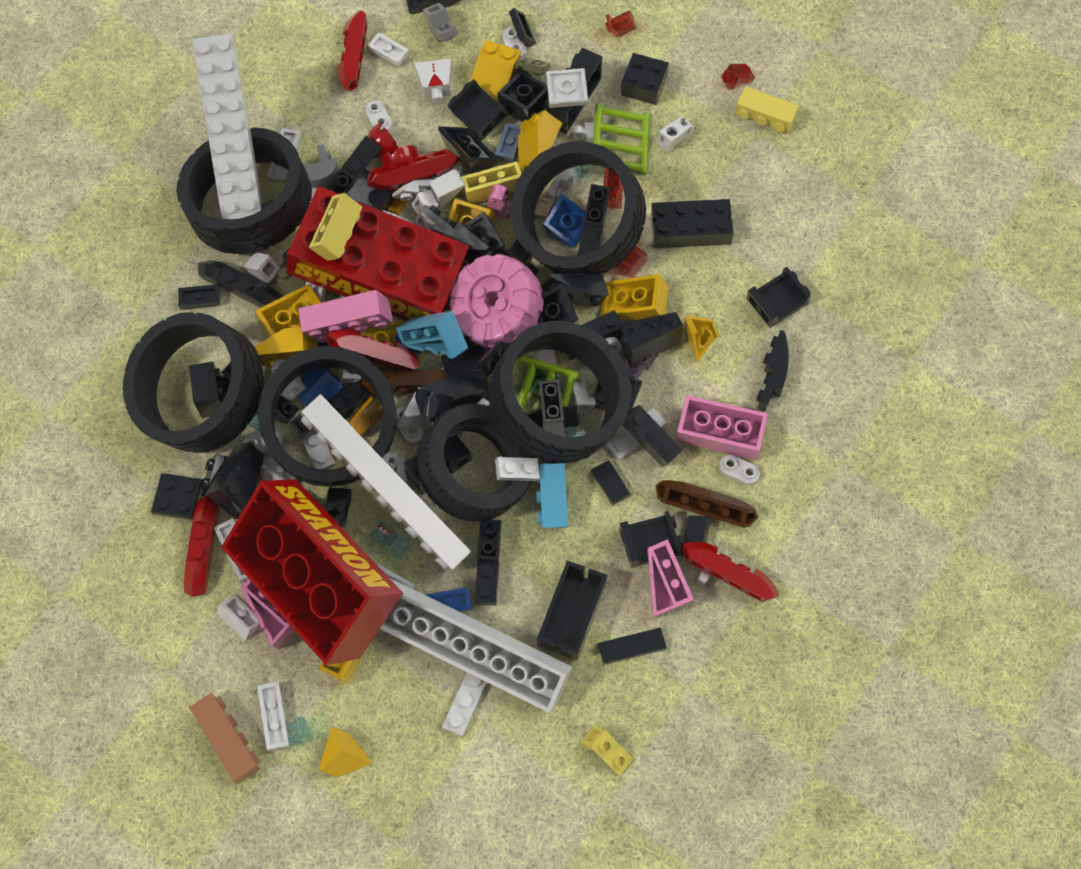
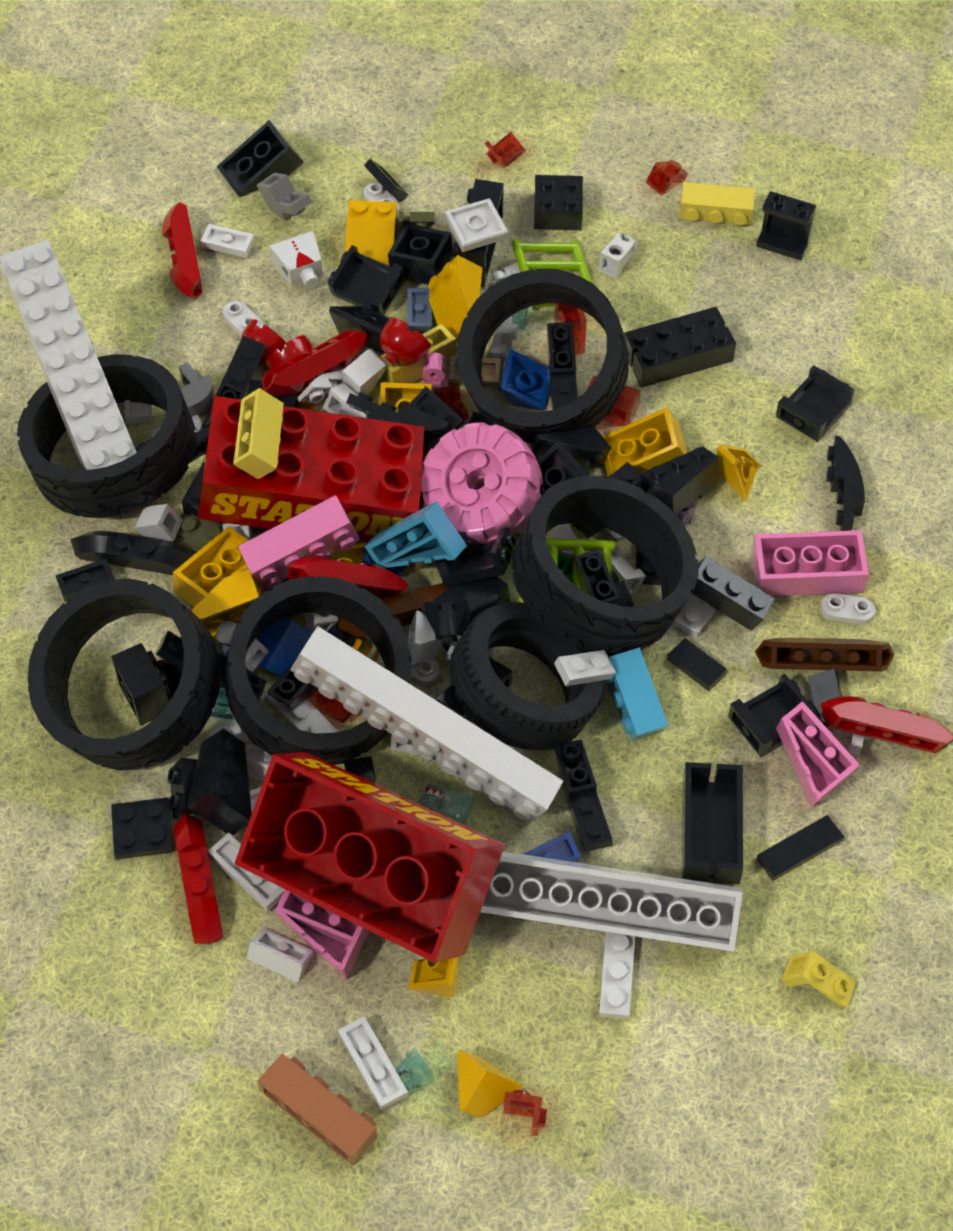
camera: 20 degrees left, 10 degrees down
none -> red cylinder [379,317,431,366]
none -> clear red bracket [434,384,469,421]
none -> clear red bracket [503,1090,547,1136]
none -> black panel [756,191,817,261]

